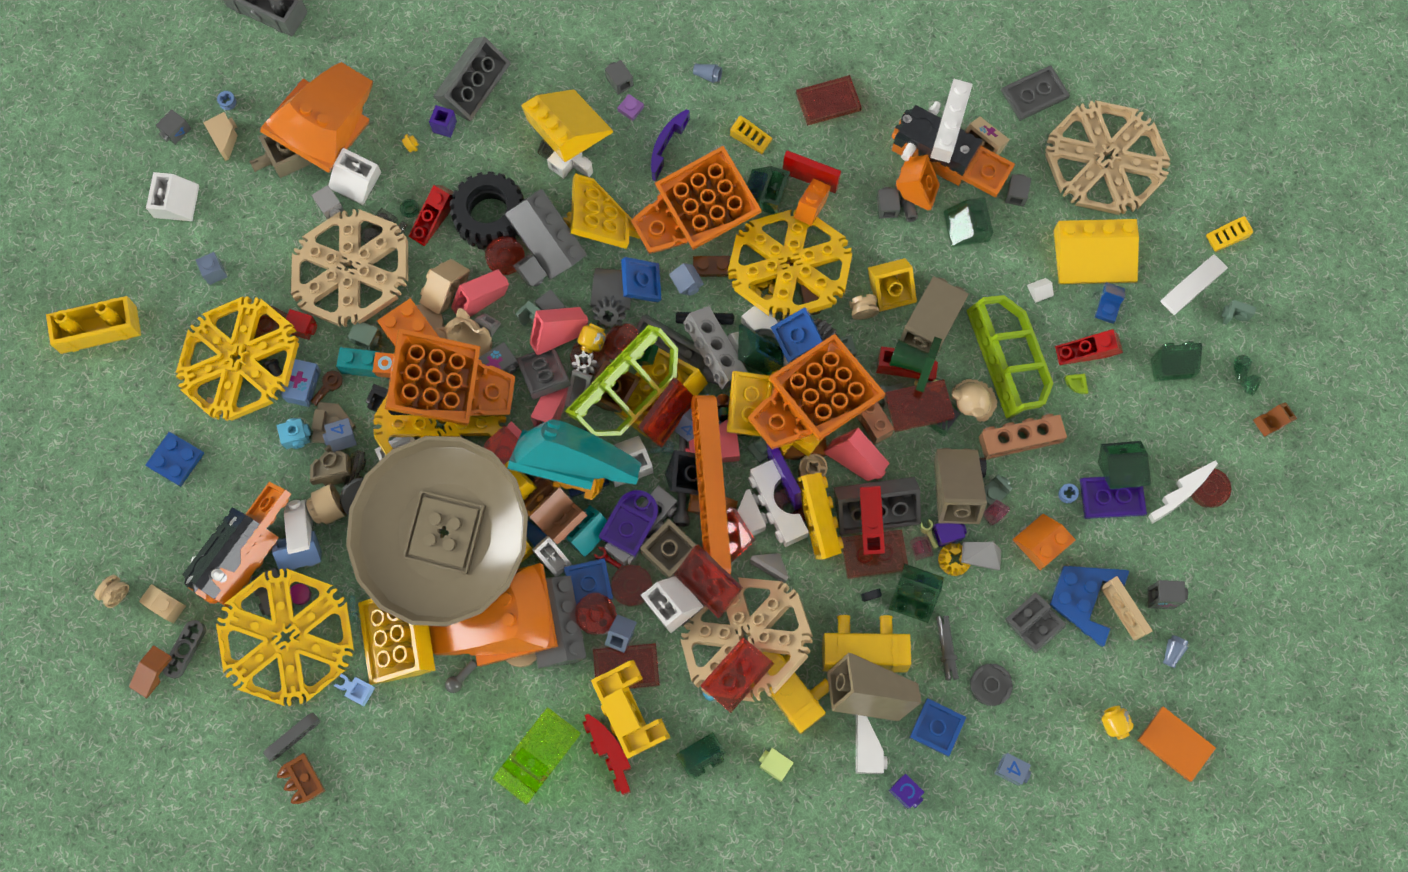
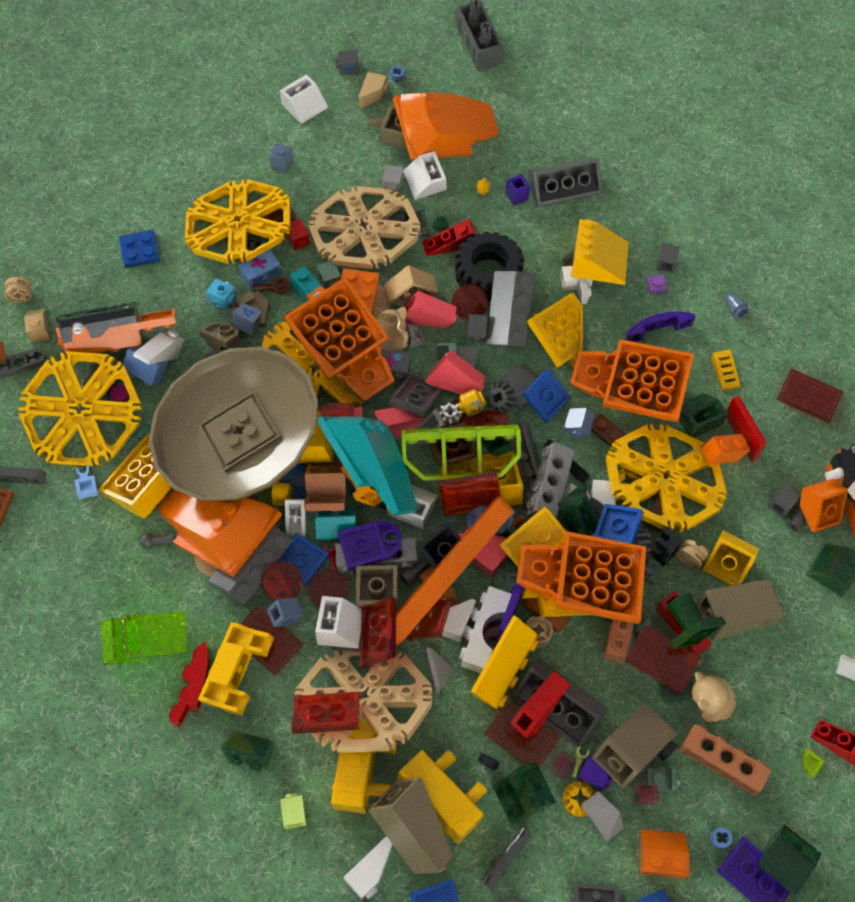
camera: 45 degrees right, 10 degrees down
yellow piece [46,296,141,354] -> none
tan piece [306,484,347,525] -> none
coral slope [824,428,890,482] -> none
lime plate [966,295,1054,419] -> none
none -> black hinge [651,526,683,567]

